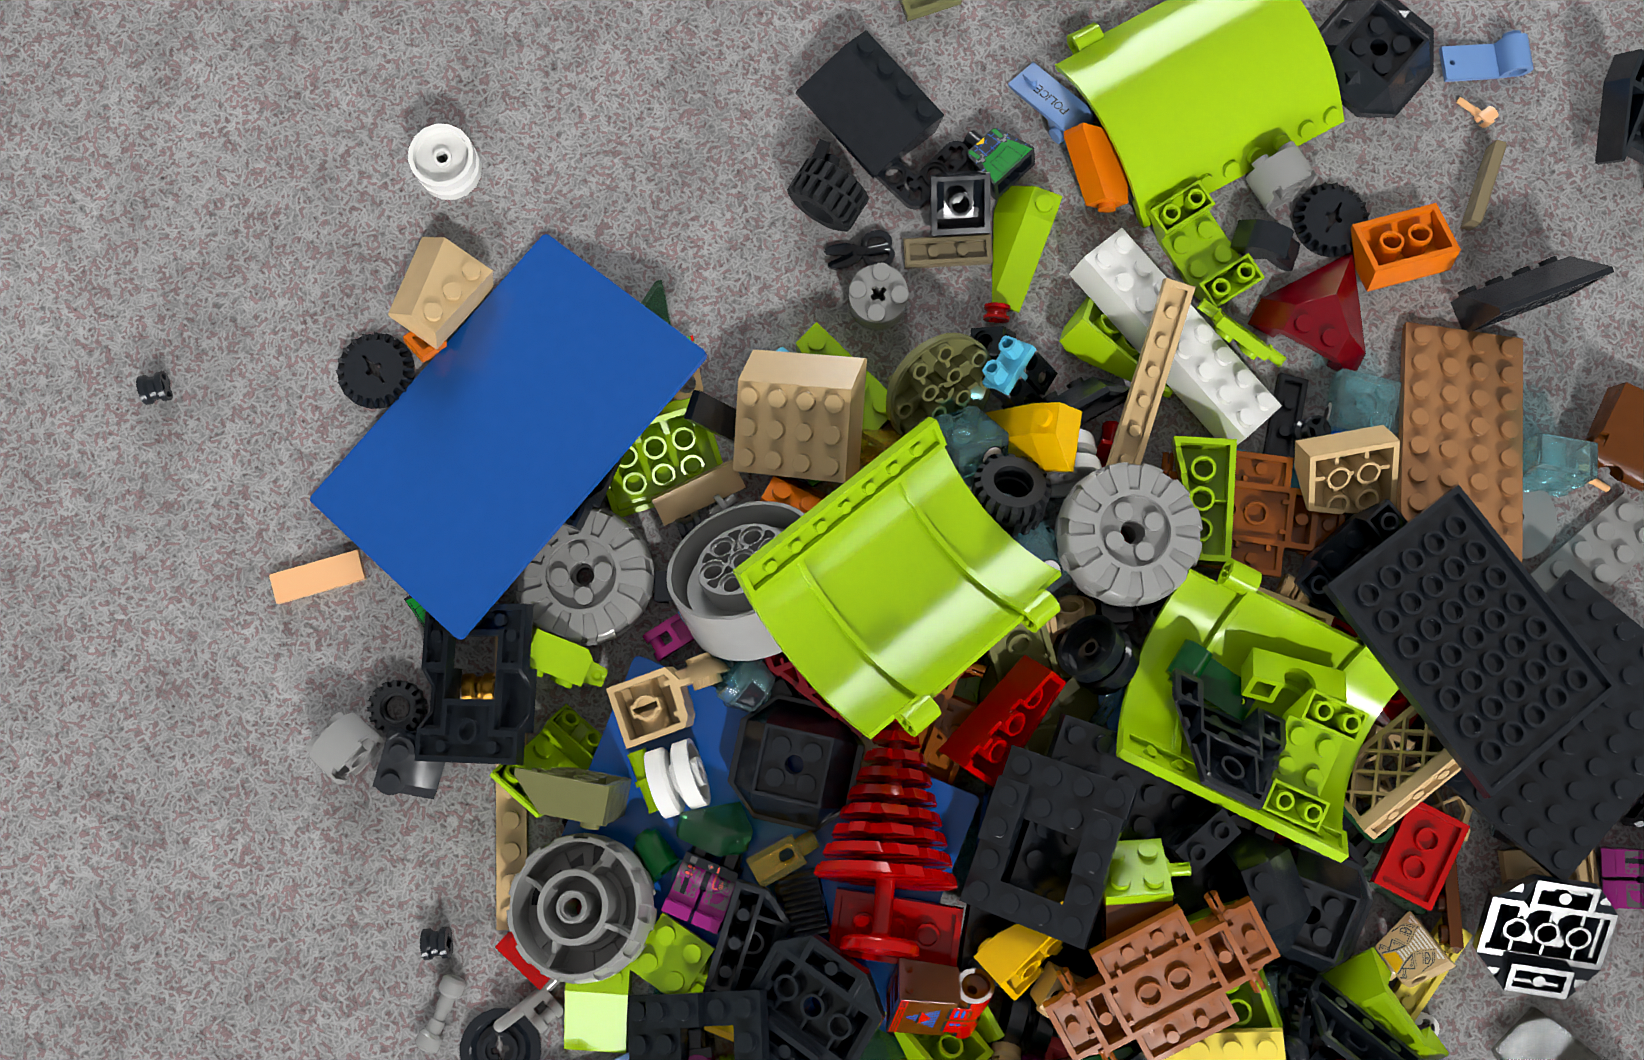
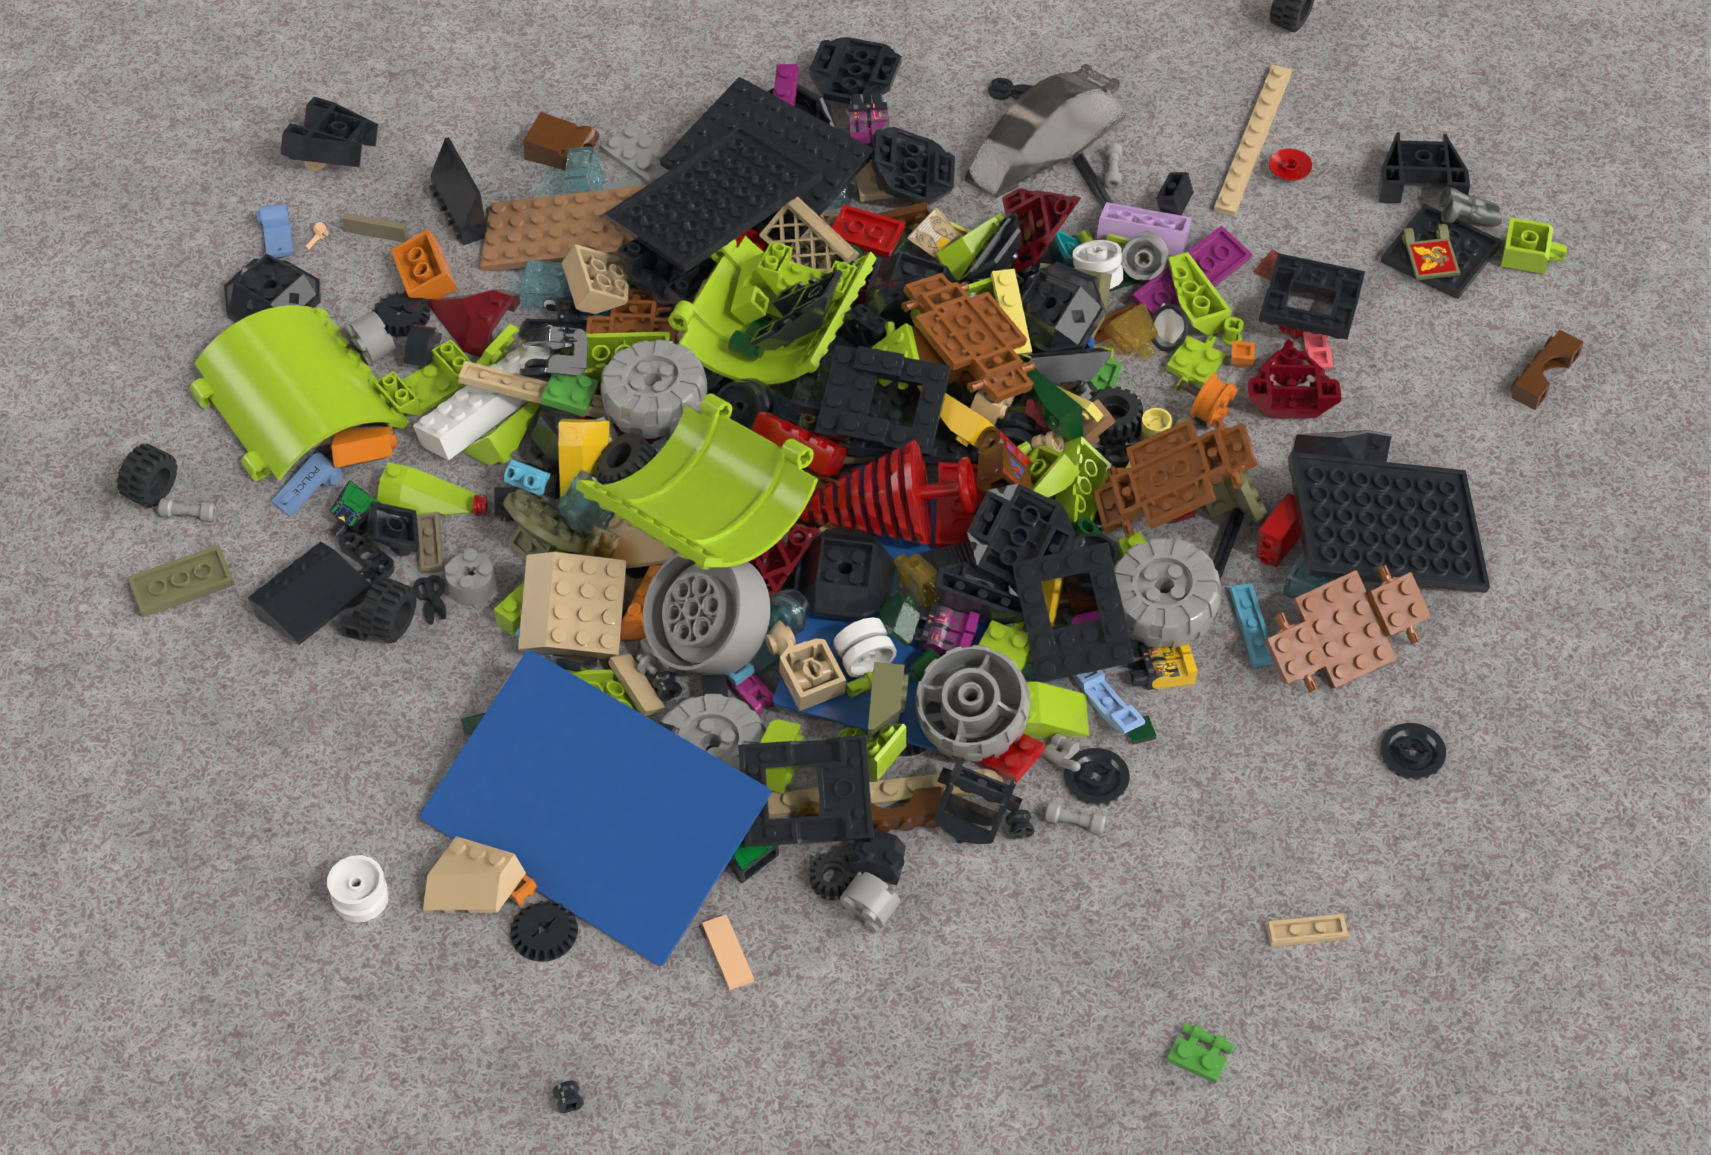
camera: 90 degrees left, 30 degrees down
none -> animal [519,326,587,378]
none -> bright green plate [541,373,599,417]
none -> reddish brown arch [871,786,945,832]
none -> black animal [934,759,1023,844]

